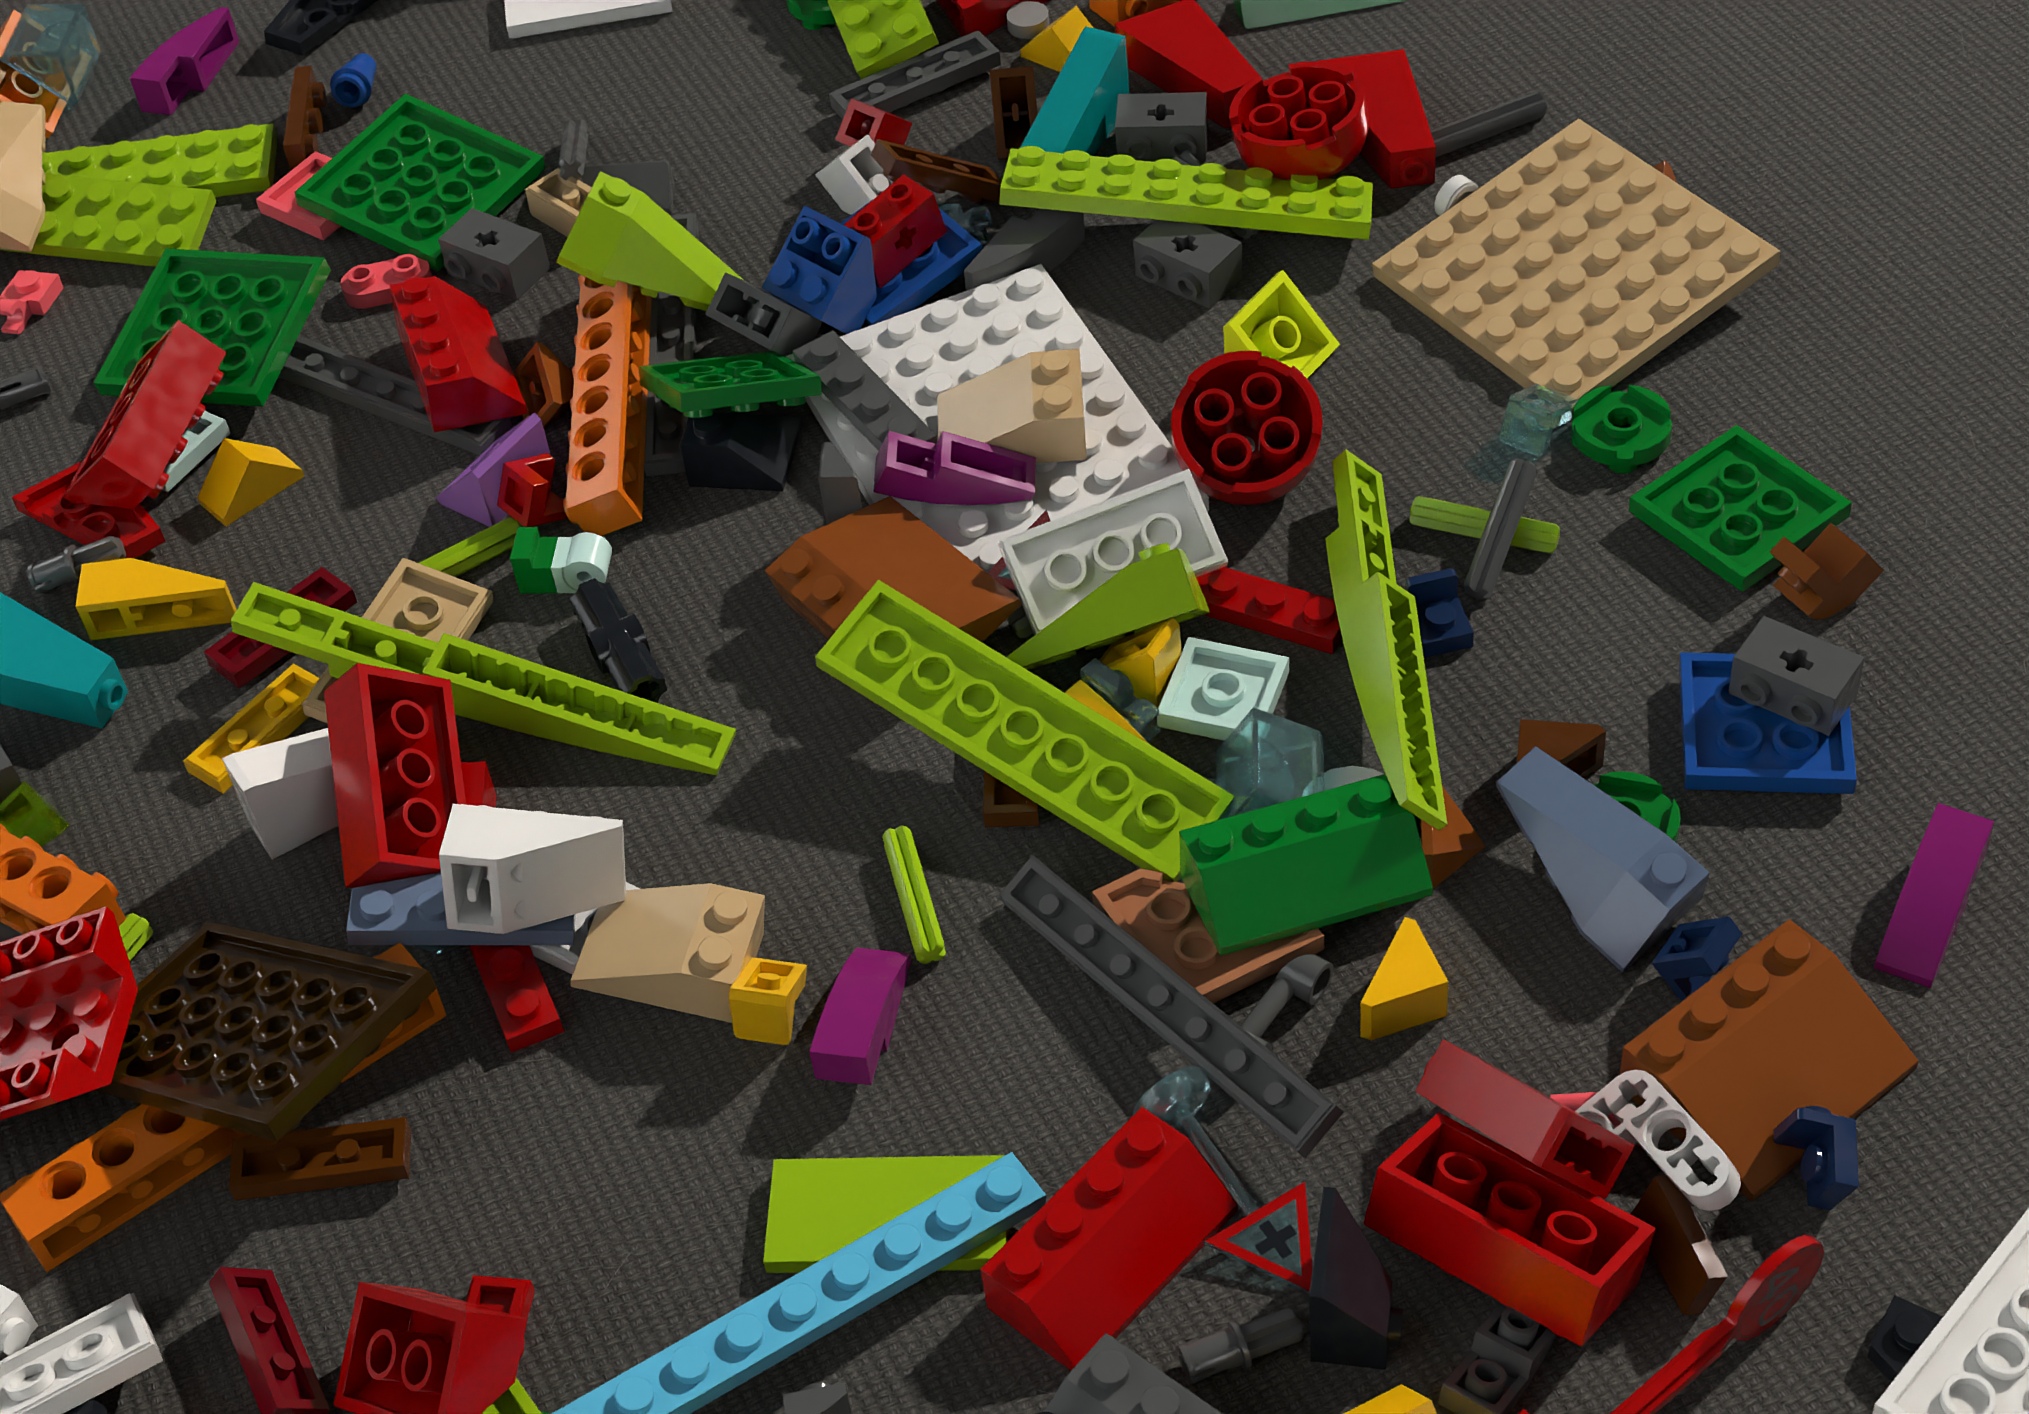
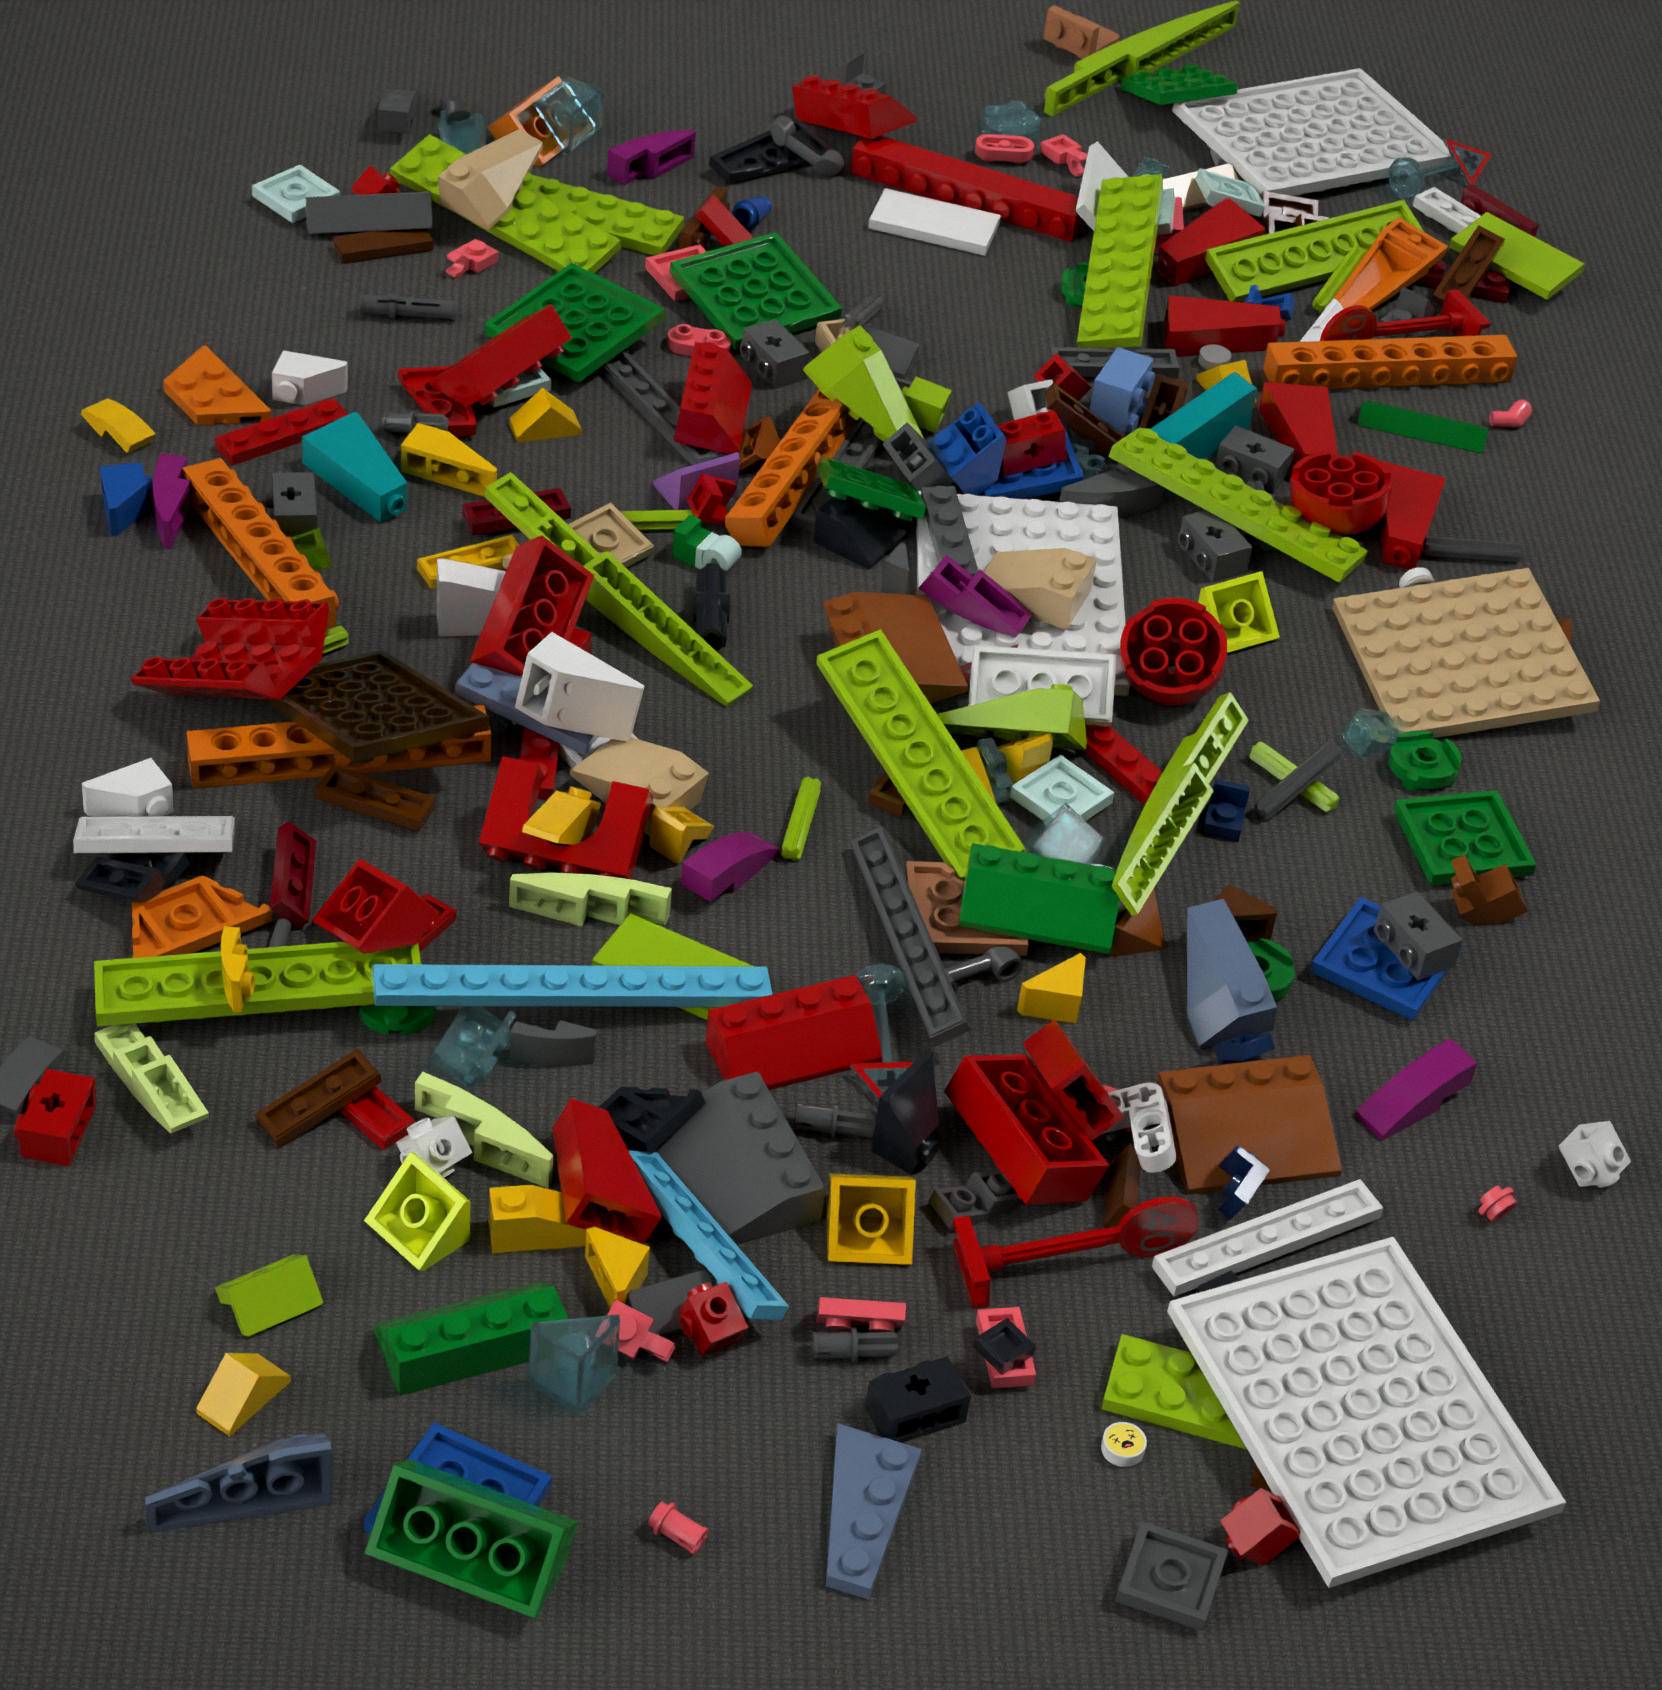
camera: 15 degrees right, 5 degrees down
none -> red arch [479,756,653,880]
none -> yellowish green slope [509,873,672,926]
none -> yellow slope [522,786,601,845]
none -> red tile [695,194,753,247]
none -> lime brick [901,376,952,433]
none -> medium blue brick [1090,347,1155,436]
none -> white plate [1152,1179,1383,1296]

